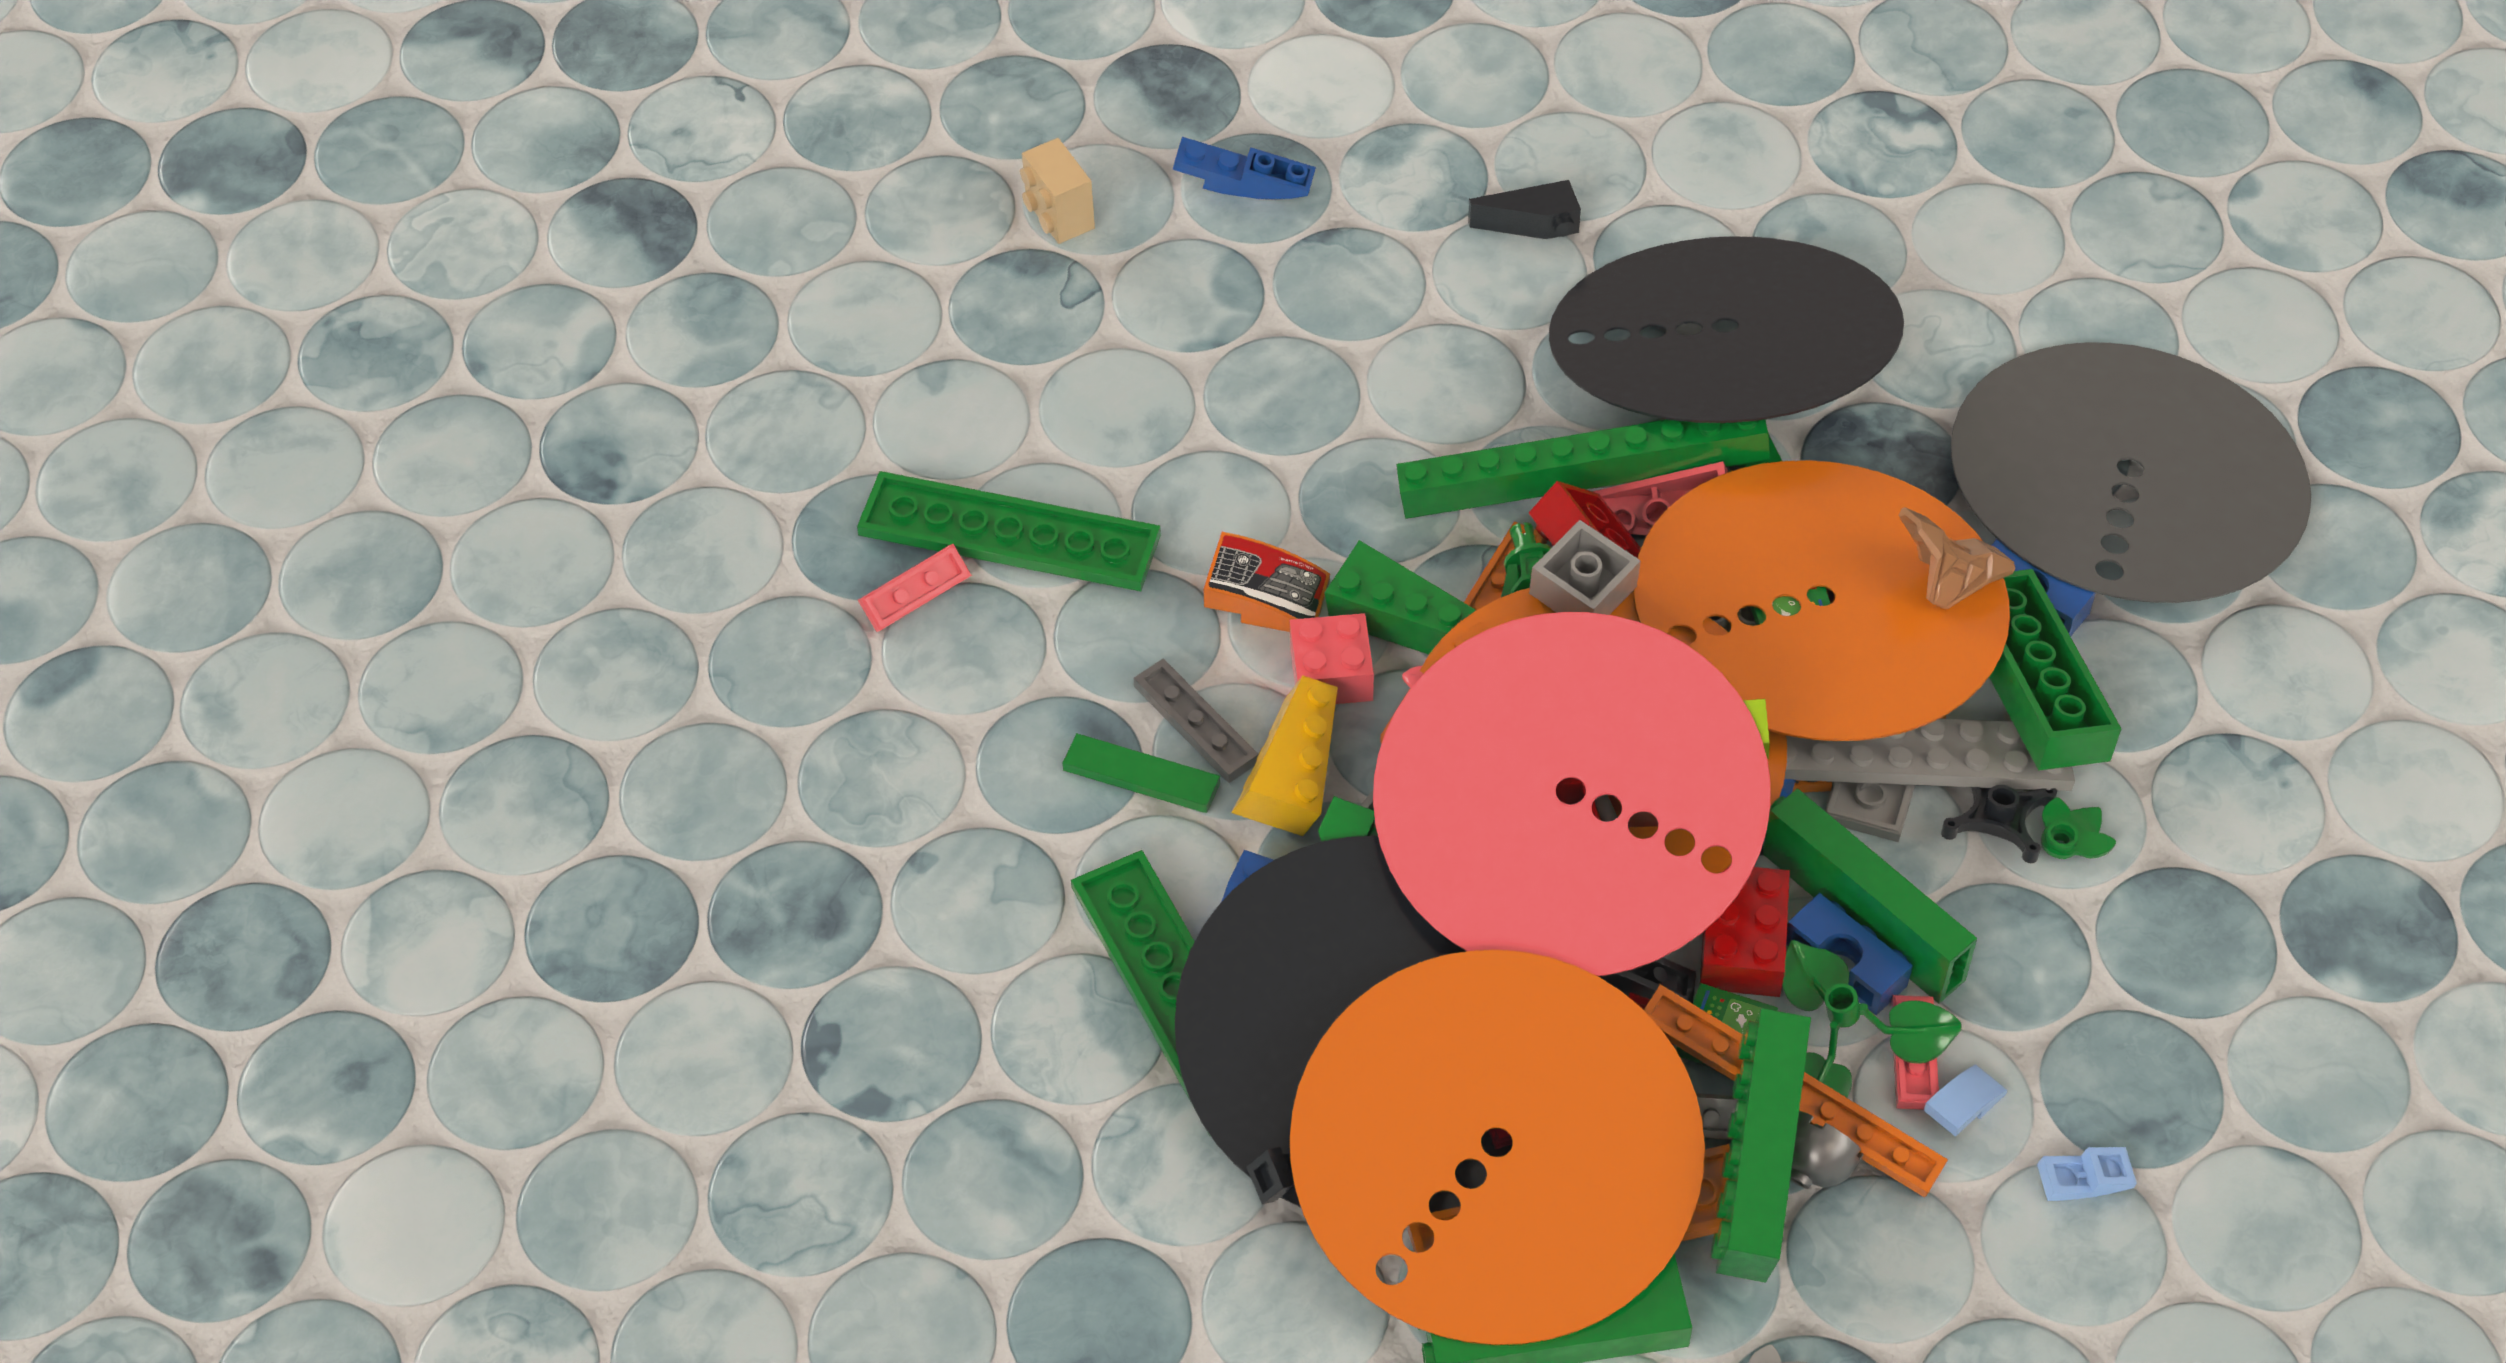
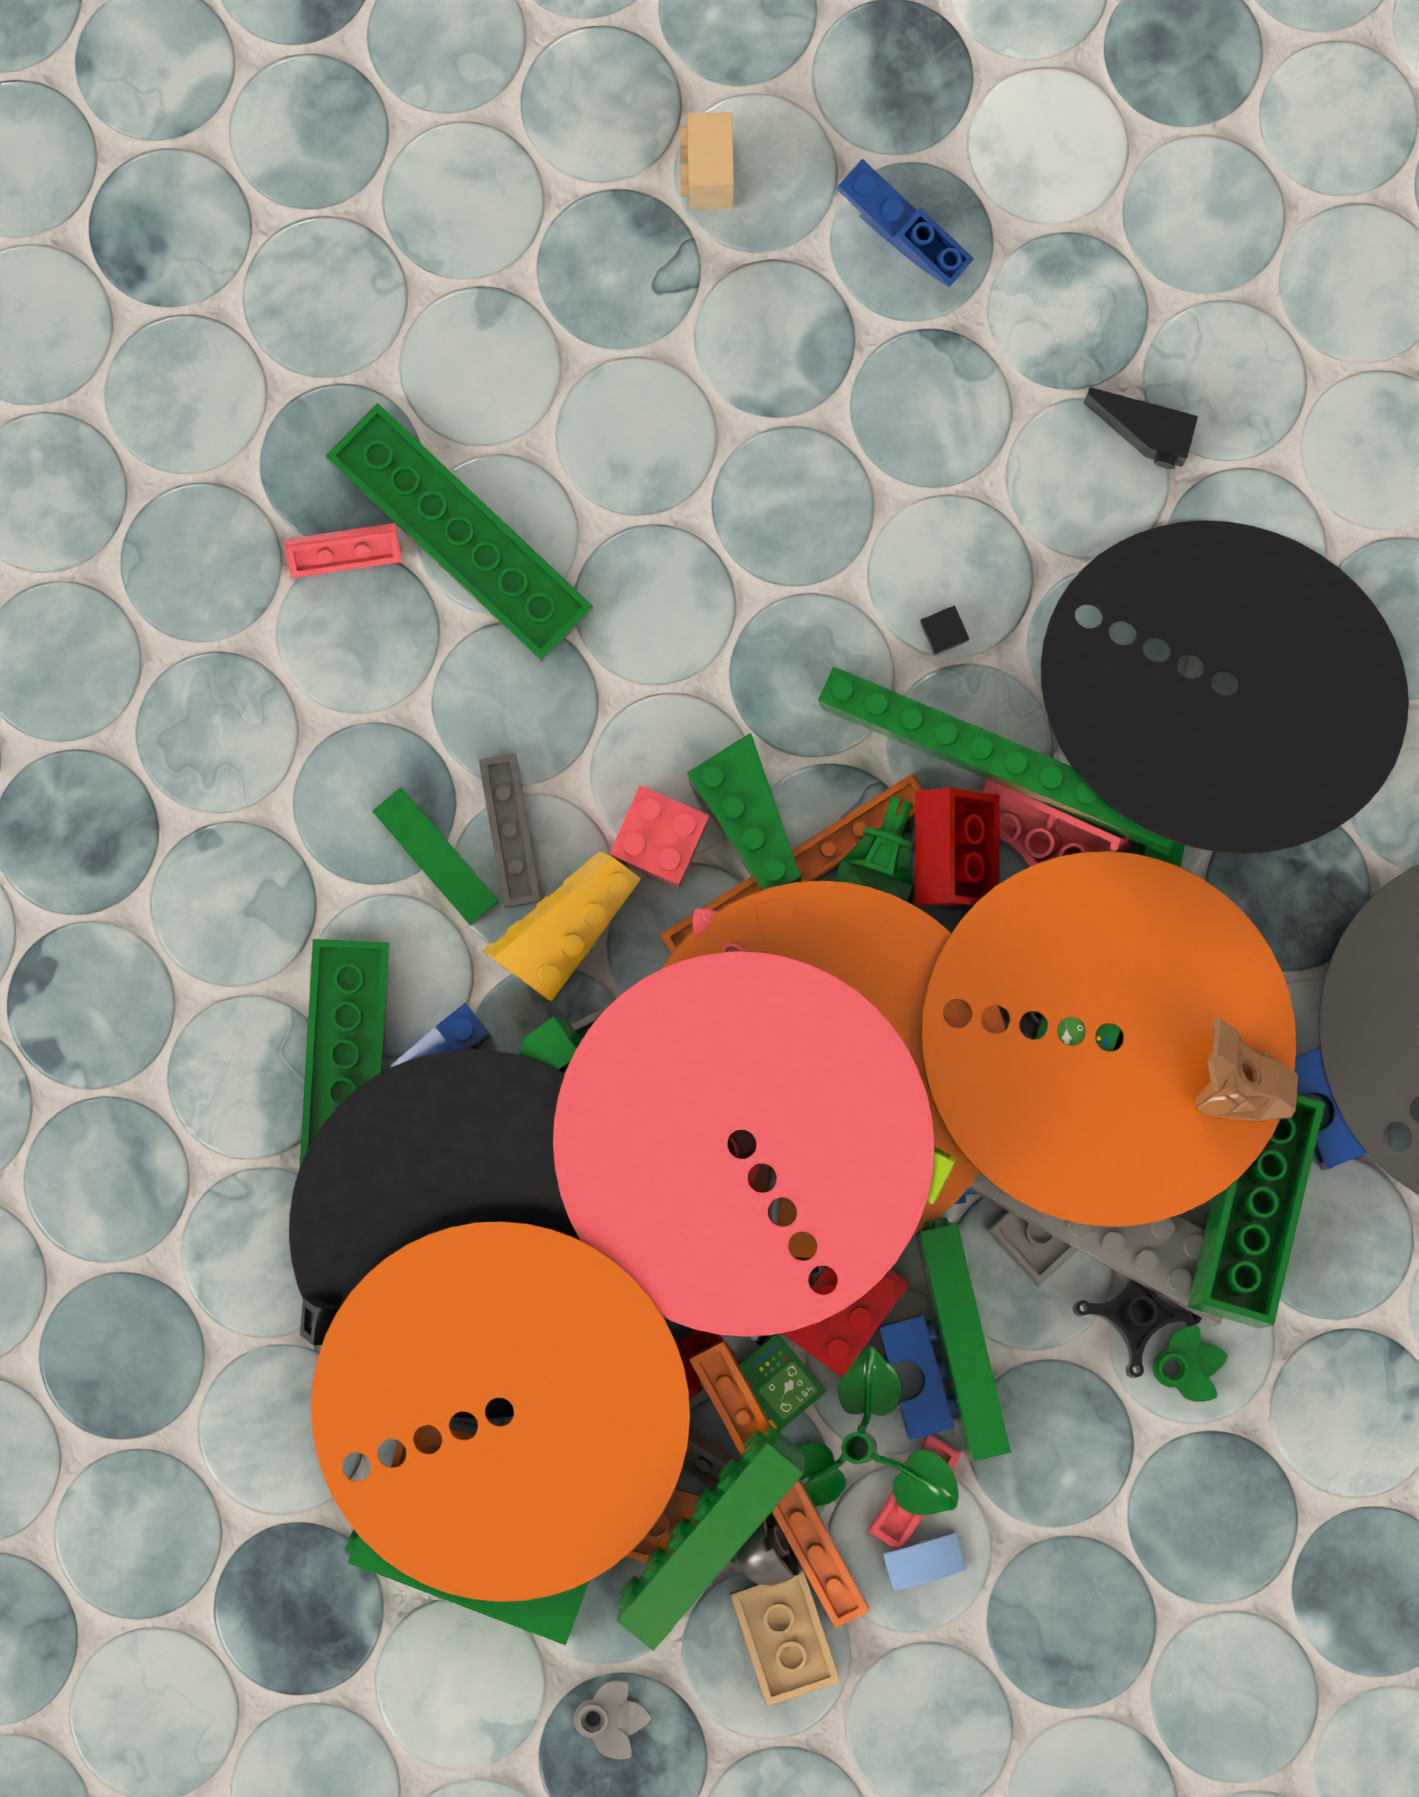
camera: 25 degrees right, 30 degrees up
slope [1203,532,1330,632] -> none
light grey brick [1529,520,1641,615] -> none
light blue slope [2037,1147,2137,1201] -> none
none -> tan plate [730,1569,840,1707]
none -> black tile [920,605,970,656]

